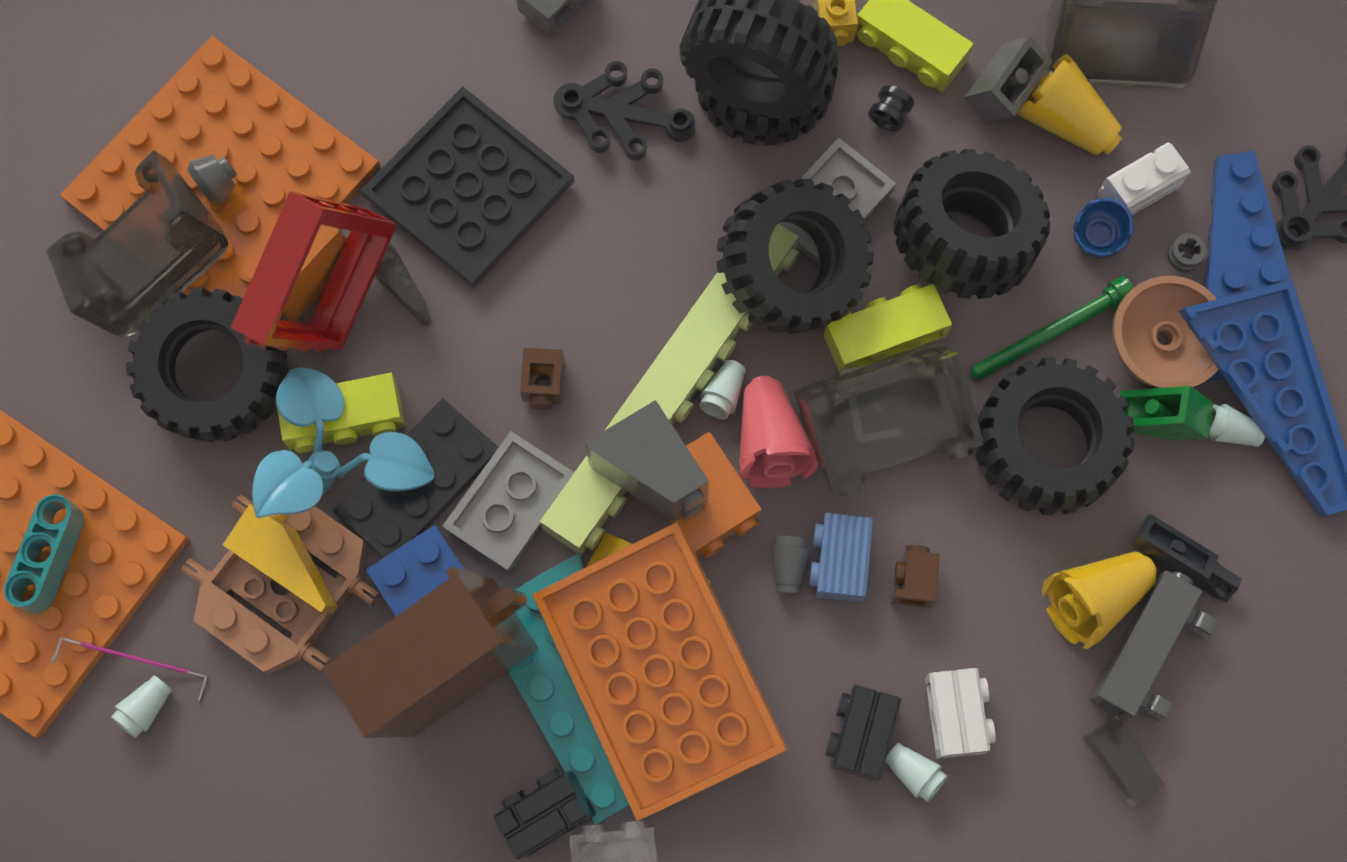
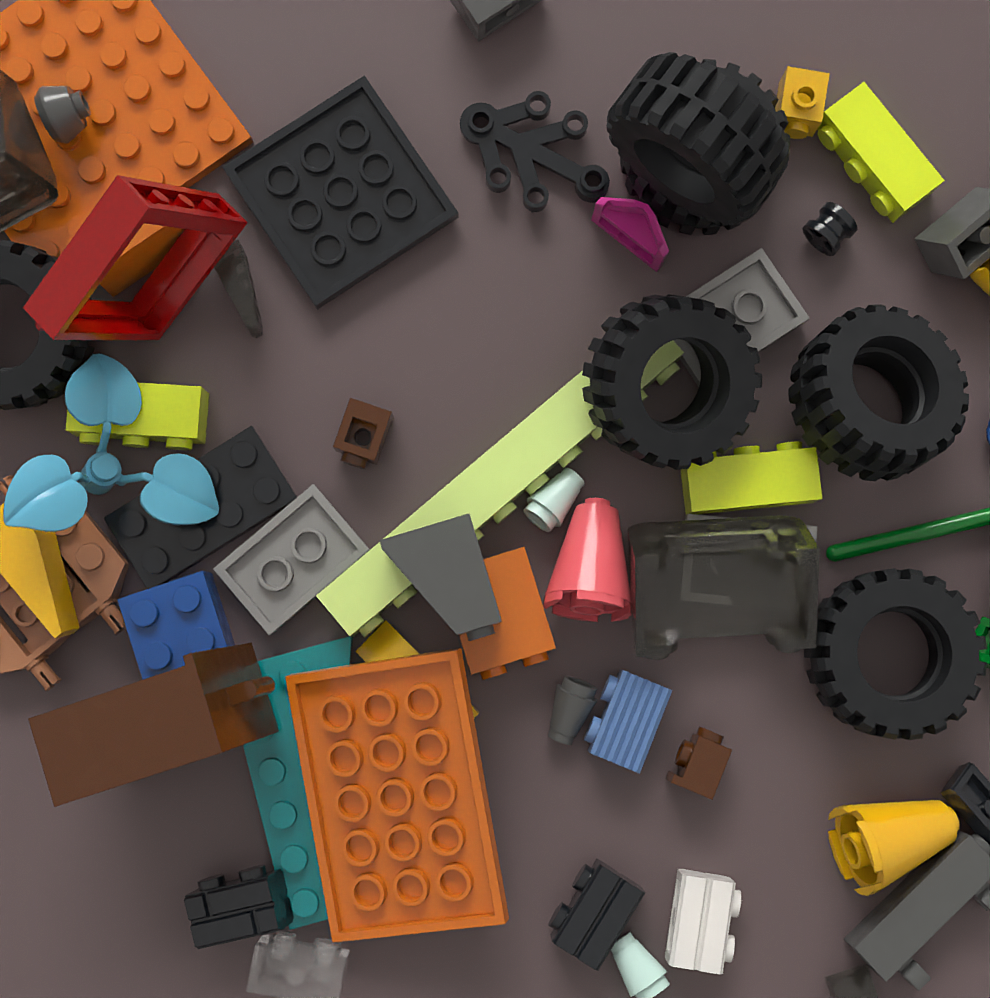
camera: 10 degrees right, 10 degrees up
none -> dark pink slope [591,197,669,272]

